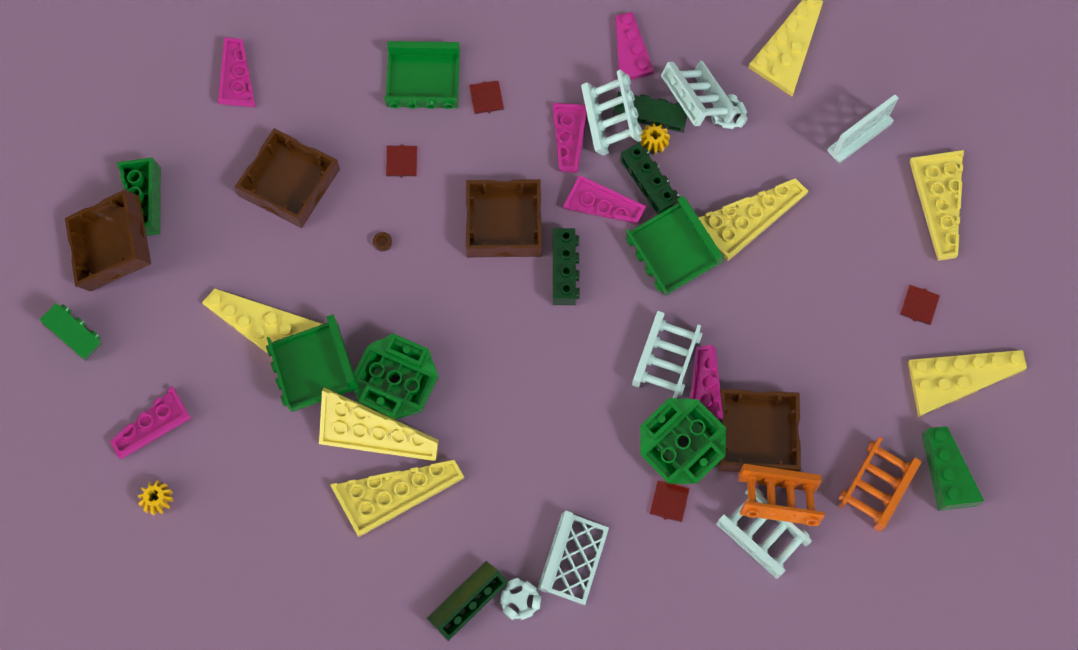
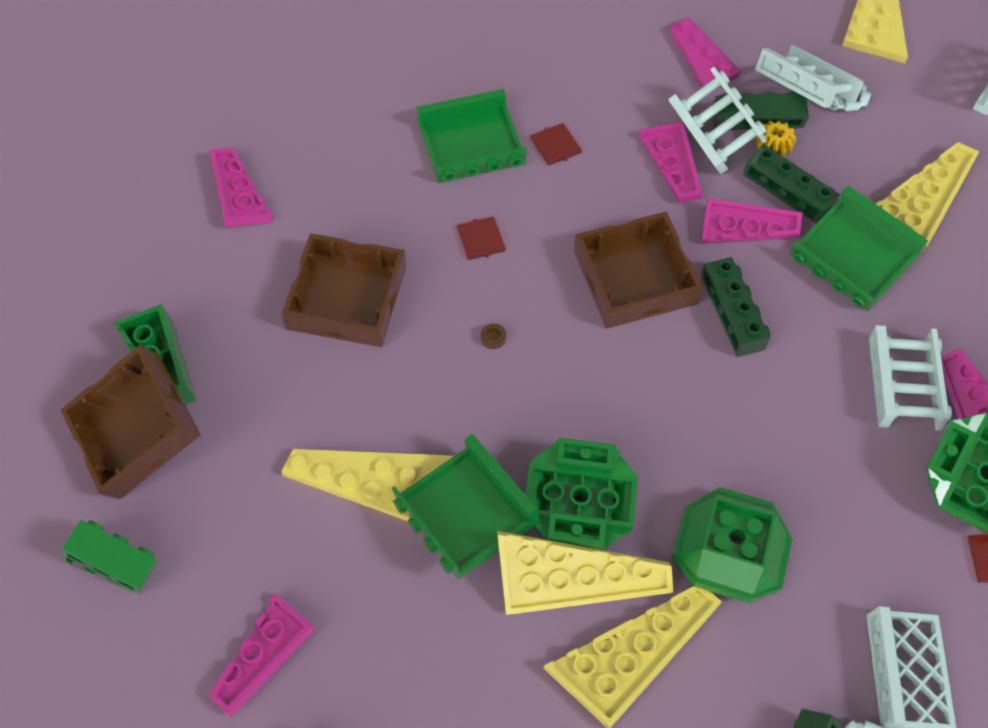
camera: 15 degrees left, 10 degrees down
none -> green piece [671,487,792,604]

